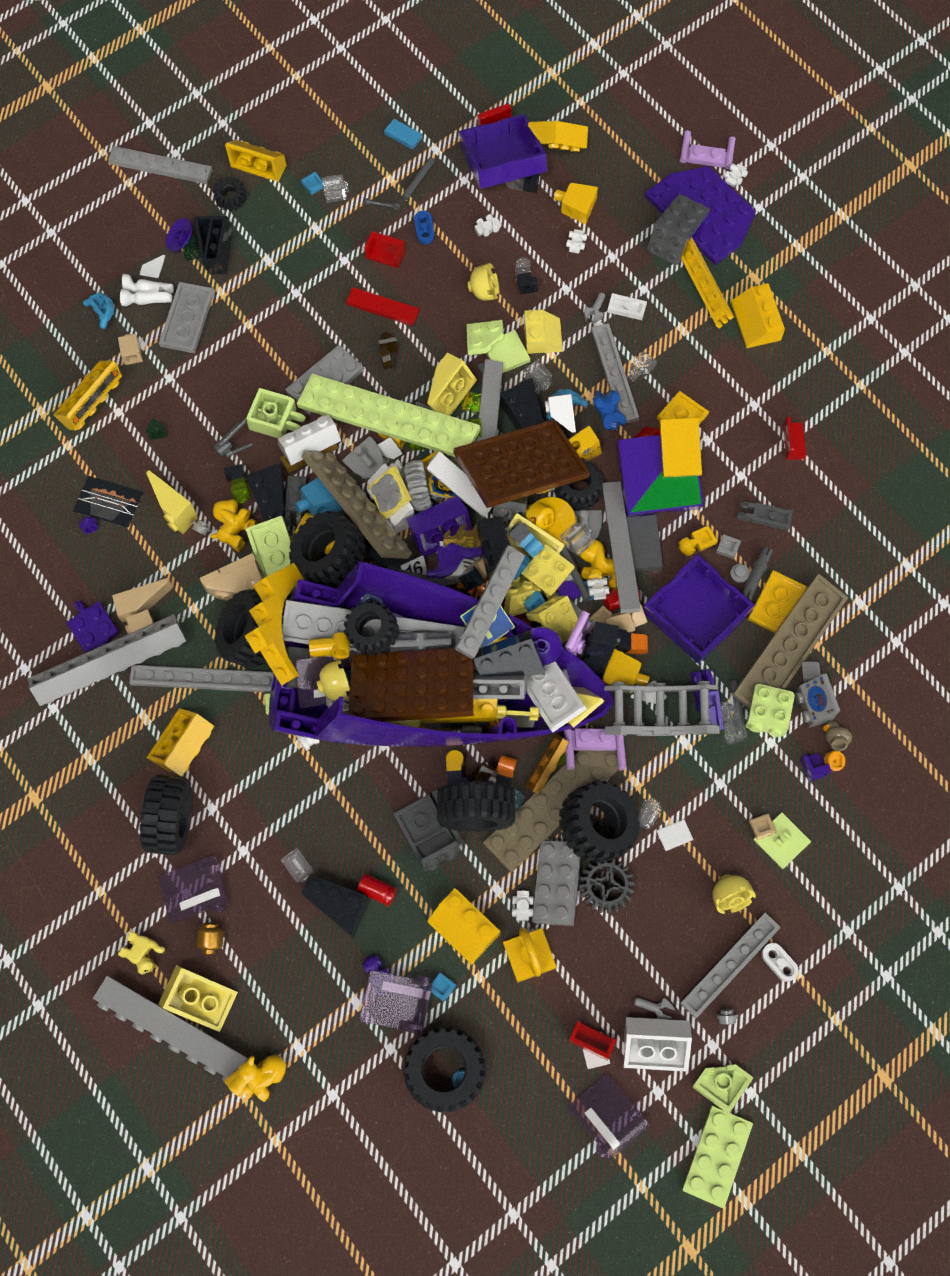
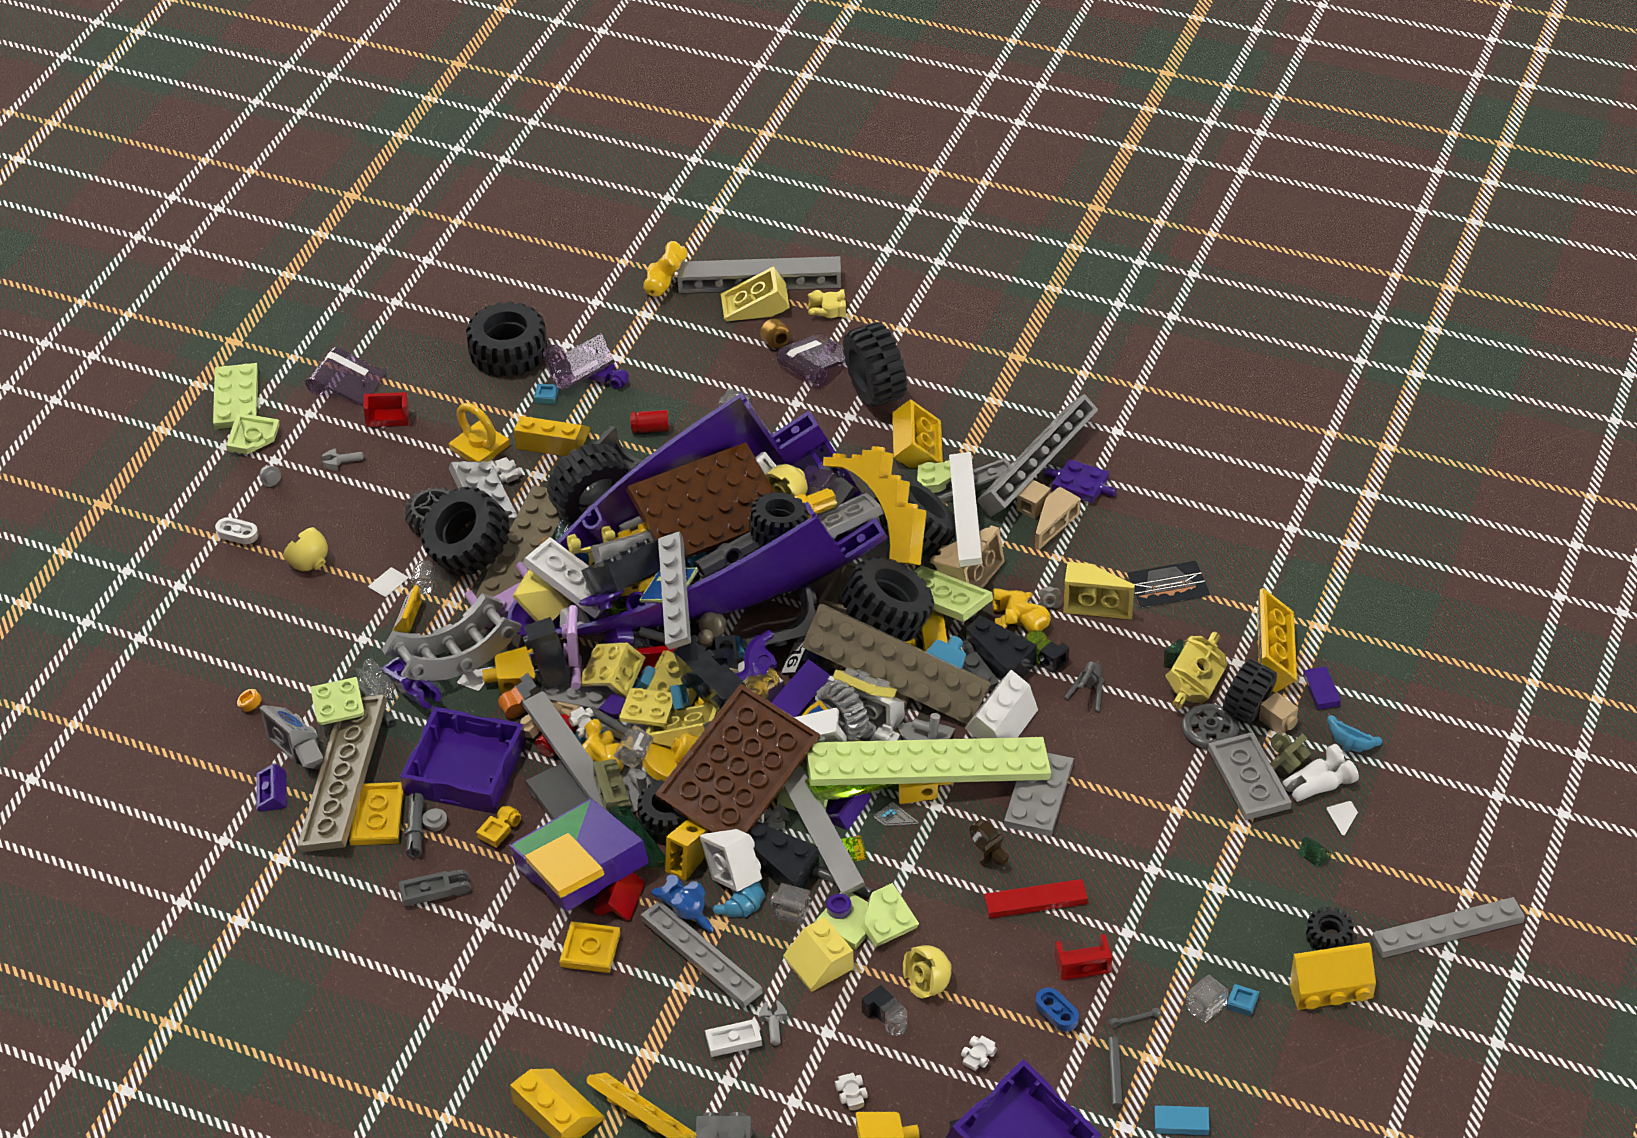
camera: 150 degrees right, 25 degrees down
dark purple plate [79,517,98,534] -> none
dark purple dish [166,218,192,252] -> none
black wedge [194,216,234,274] -> none
yellowish green hinge [246,388,306,438] -> none
black wedge [302,874,369,938] -> none
light yellow slope [427,353,477,416] -> none
leg [508,521,544,558] -> none
white slope [624,1017,692,1072] -> none
clear plate [627,351,657,382] -> none
light grey plate [680,913,781,1019] -> none
light grey tile [716,534,741,559] -> none
tan tile [749,814,776,840] -> none
yellowish green piece [753,813,811,870] -> none
red panel [783,417,806,460] -> none
dark purple panel [800,753,832,782] -> none
dark tan animal [823,721,852,751] -> none
none -> dark purple slope [256,763,287,812]
none -> yellow slope [393,585,422,633]
none -> olive hinge [593,759,632,814]
none -> clear green plate [609,806,666,868]
none -> dark purple tile [826,894,852,919]
none -> yellowish green plate [917,460,951,493]
none -> white tile [949,452,983,567]
none -> light yellow plate [1165,632,1228,709]
none -> dark grey plate [1182,704,1239,749]
none -> black tyre [1222,659,1277,724]
none -> olive hips [1270,732,1311,774]
none -> dark purple tile [1303,666,1341,710]

